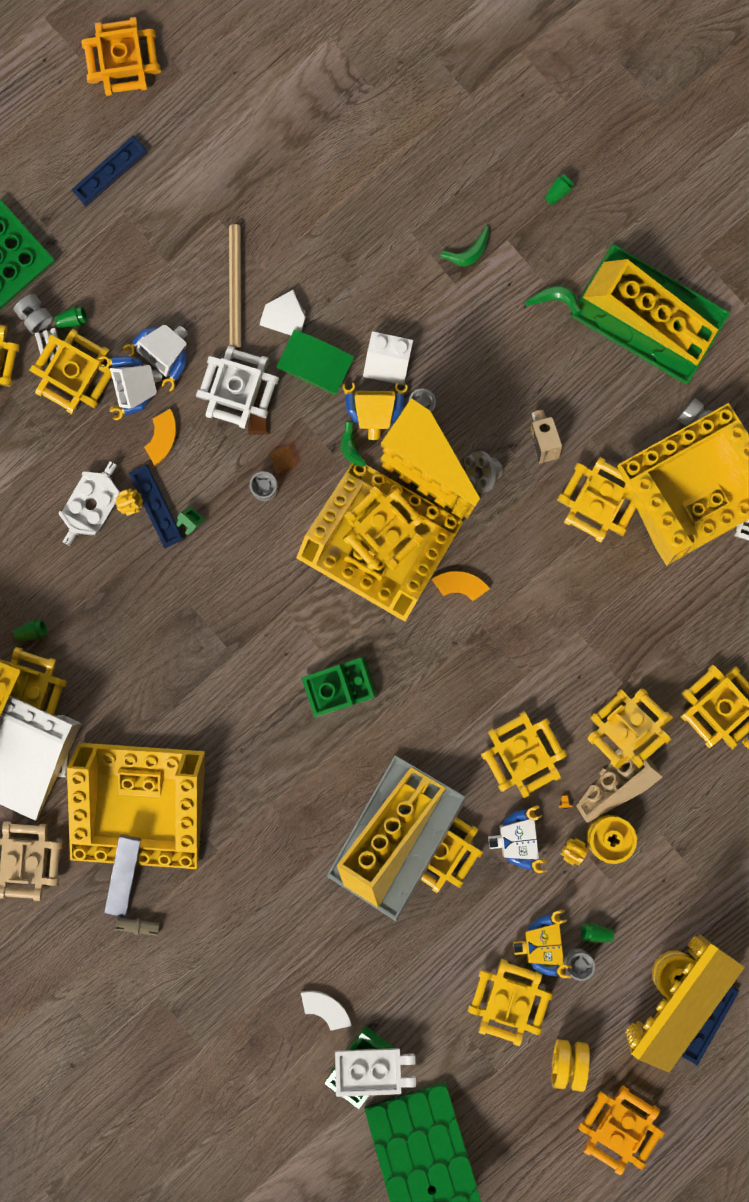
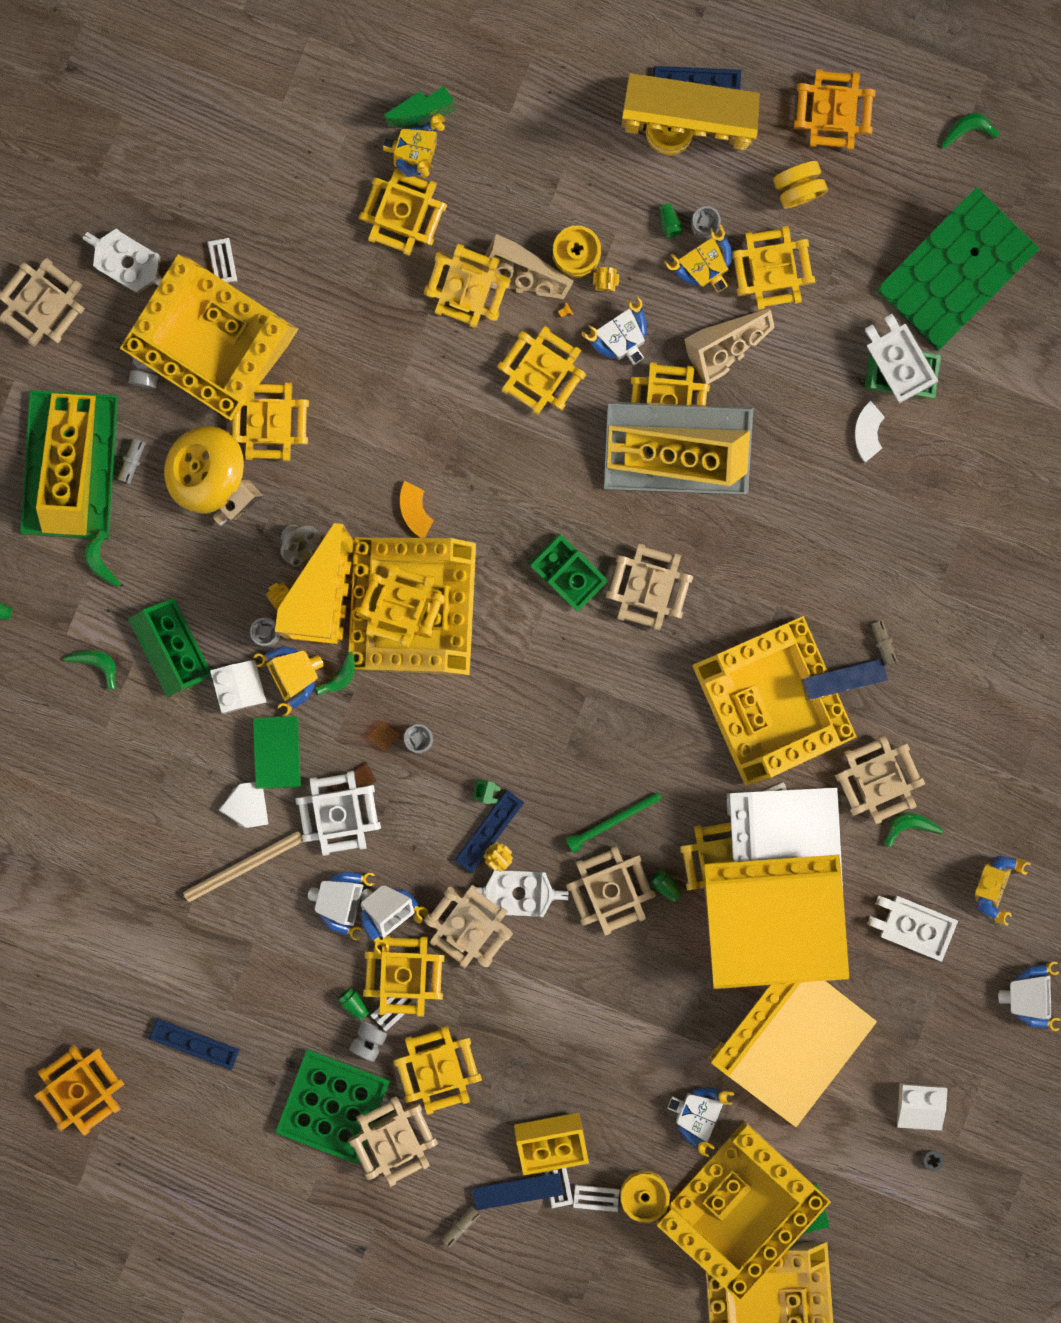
camera: 120 degrees left, 0 degrees up
light orange tile [144,409,177,466] -> none
none -> light grey pin [117,438,146,484]
none -> green slope [128,598,212,698]
none -> yellow brick [164,426,244,514]
none -> yellow gear [266,582,290,610]
none -> tan brick [424,885,513,969]
none -> green piece [564,793,662,854]
none -> tan brick [566,845,656,936]
none -> tan brick [605,543,693,631]
none -> tan wedge [684,308,774,384]

